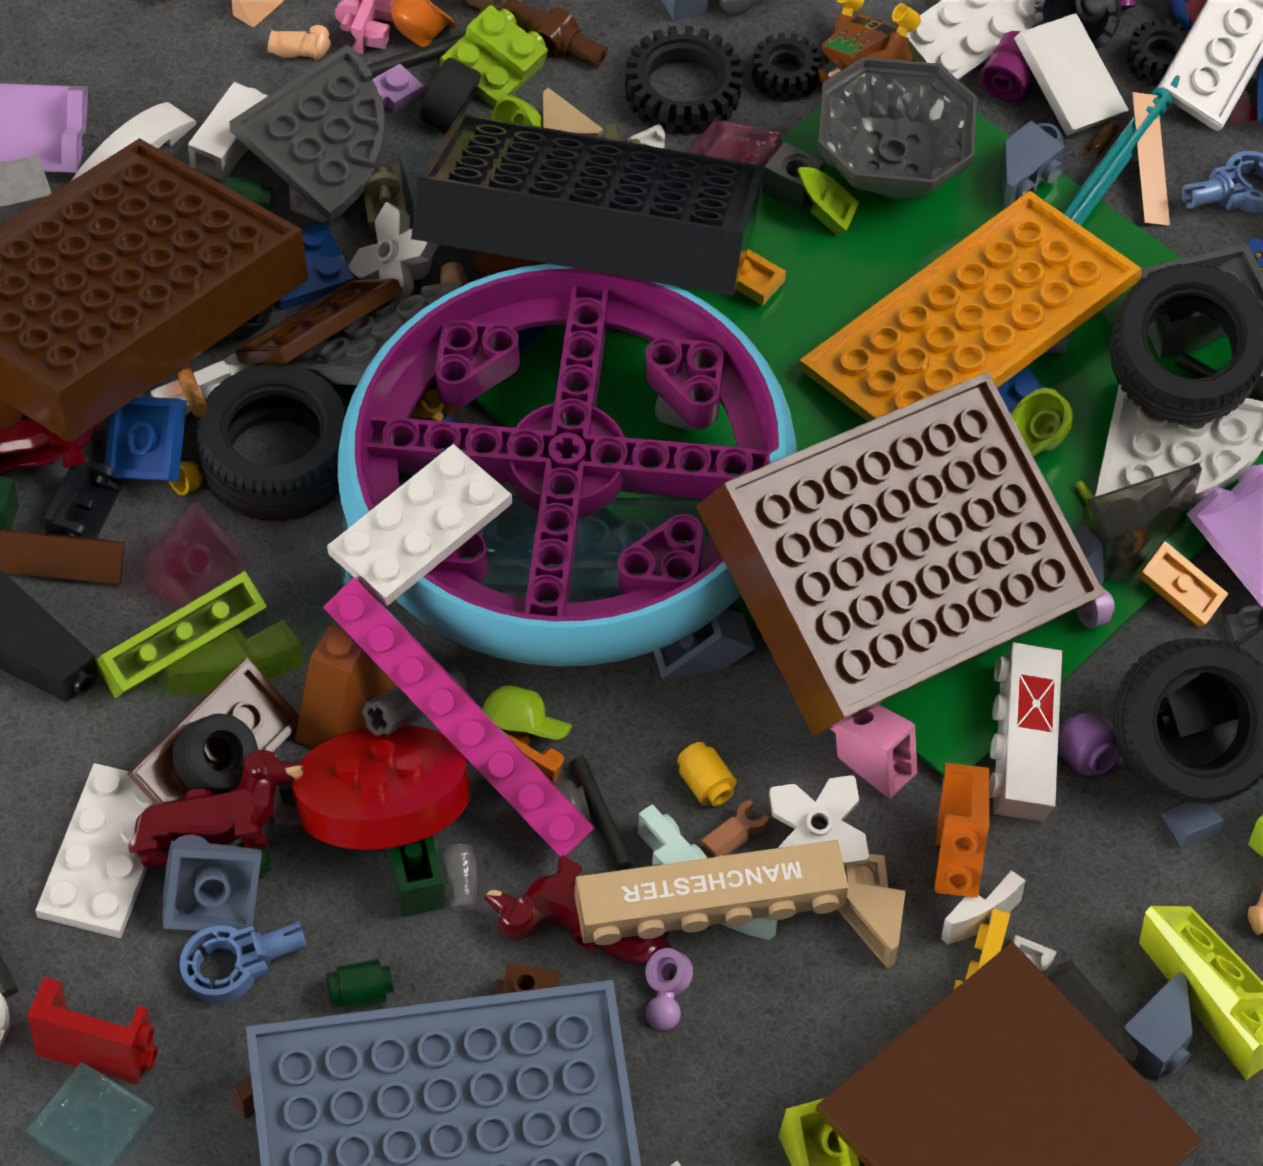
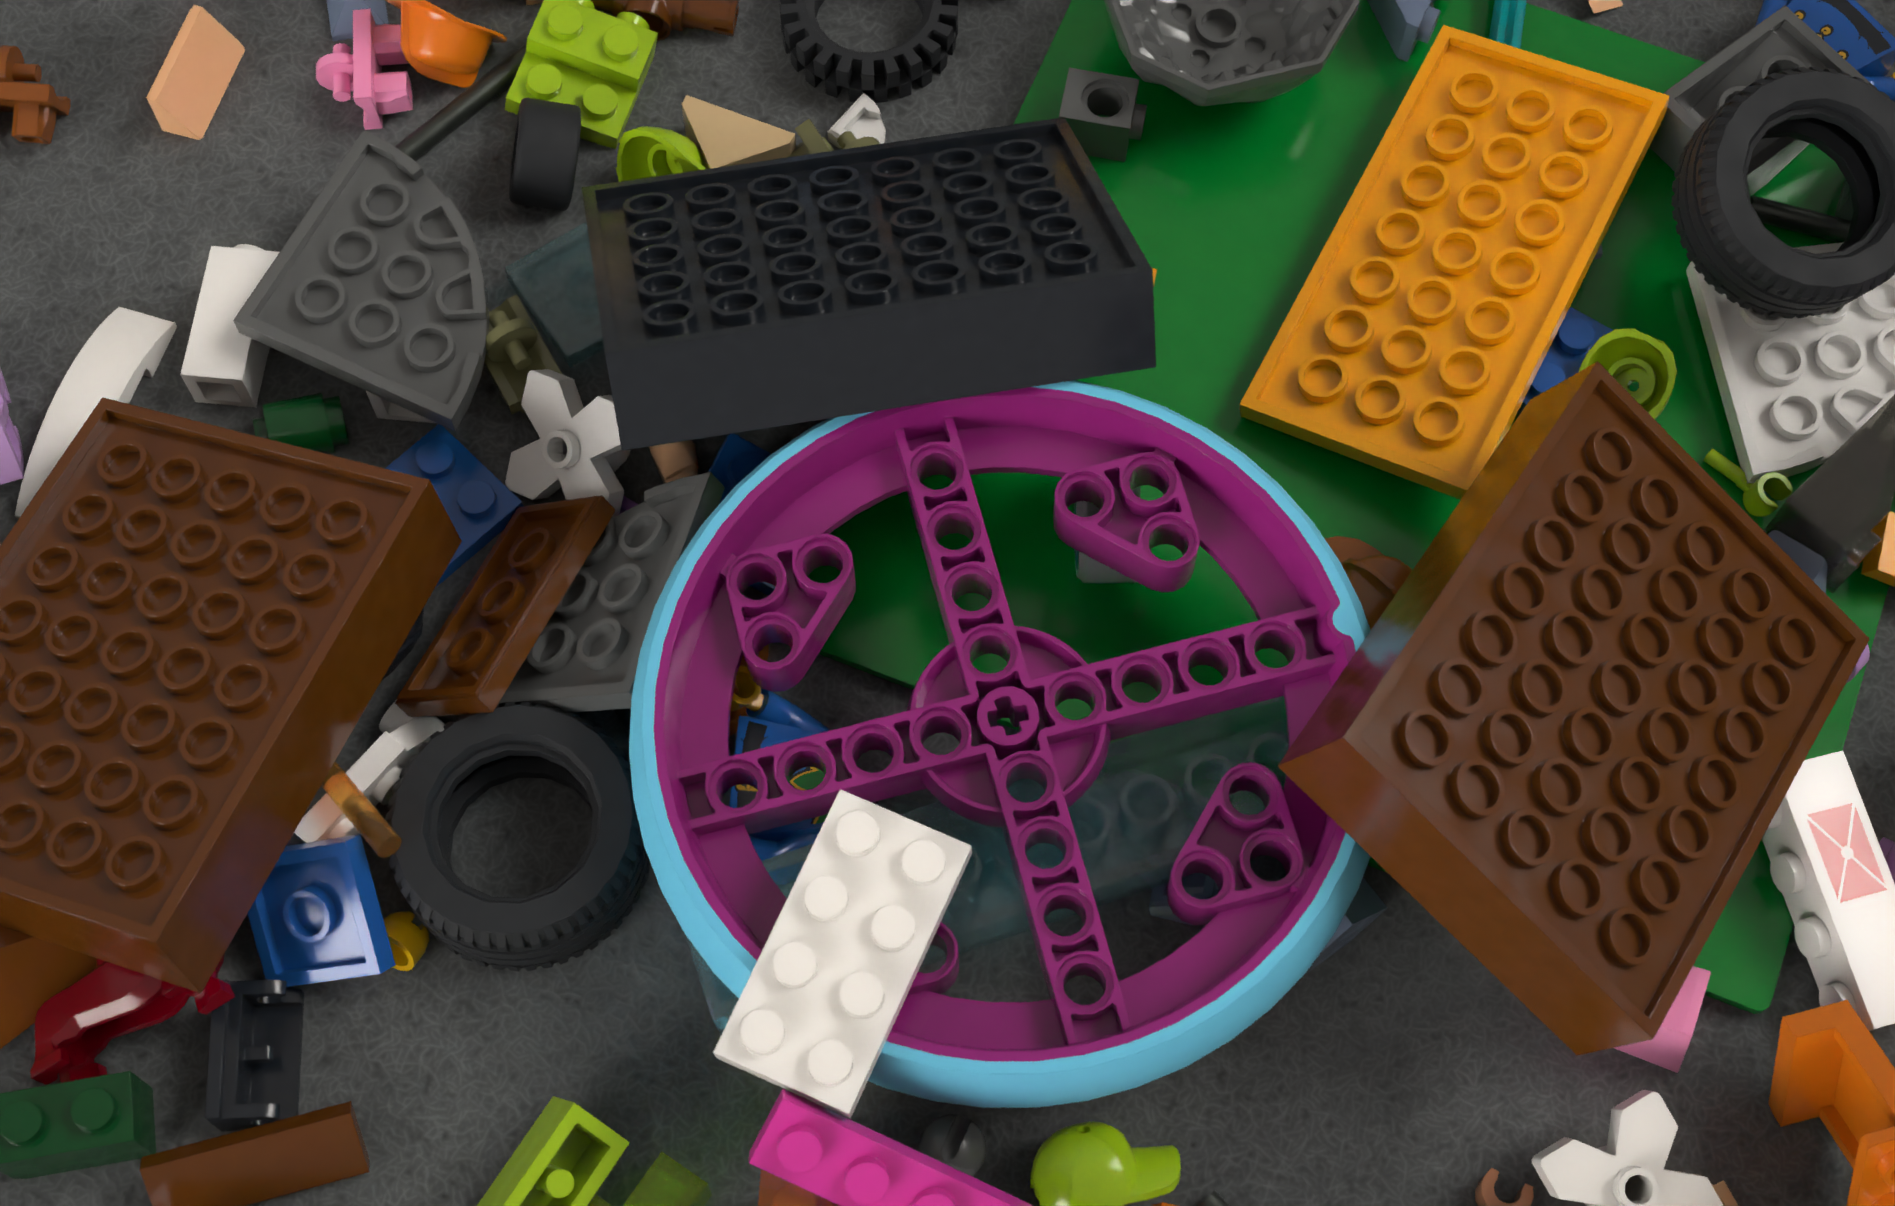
camera: 20 degrees left, 10 degrees up
clear pink slope [143,502,249,609] -> none
light nougat arm [267,25,331,61] -> none
lavender plate [373,64,424,113] -> none
yellow brick [677,742,737,806] -> none
clear pink plate [688,119,783,166] -> none
lime plate [797,167,859,235] -> none

